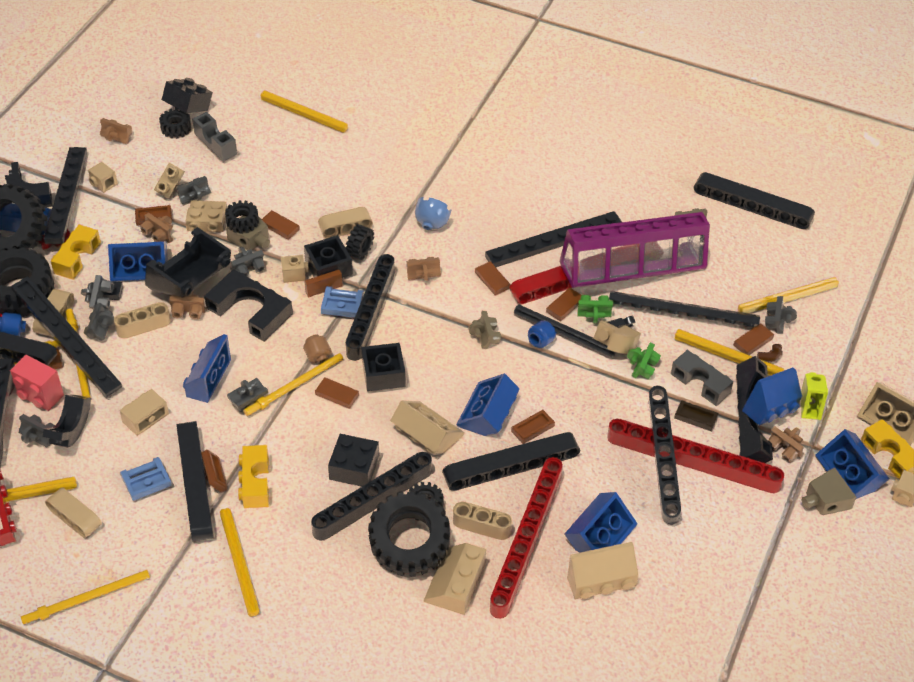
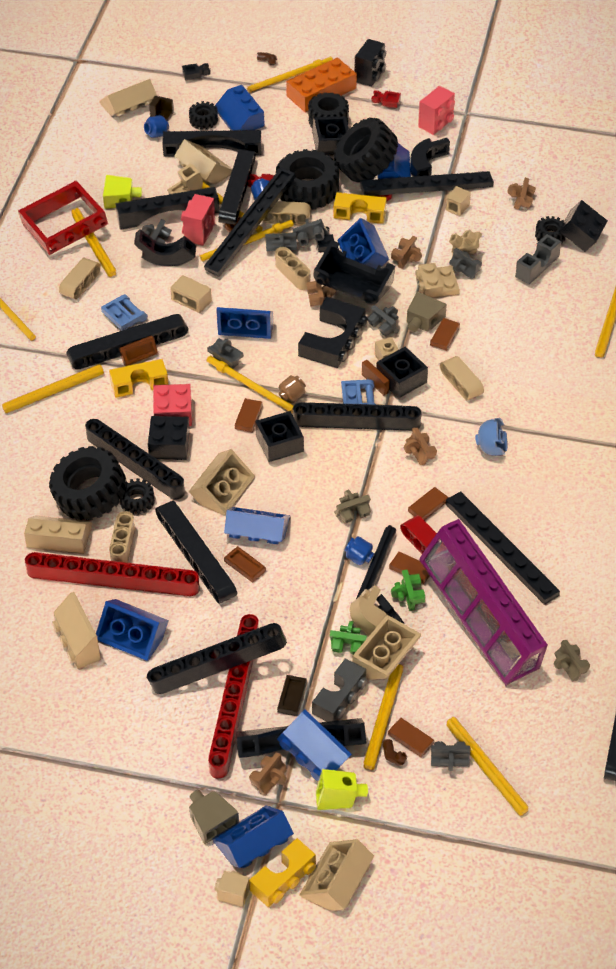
camera: 80 degrees right, 0 degrees up
dark orange tile [135,205,172,226] -> none
black tyre [225,200,259,234] -> none
black tyre [345,224,375,260] -> none
black plate [609,291,760,327] -> none
none -> coral brick [153,384,192,426]
none -> tan slope [352,615,421,680]

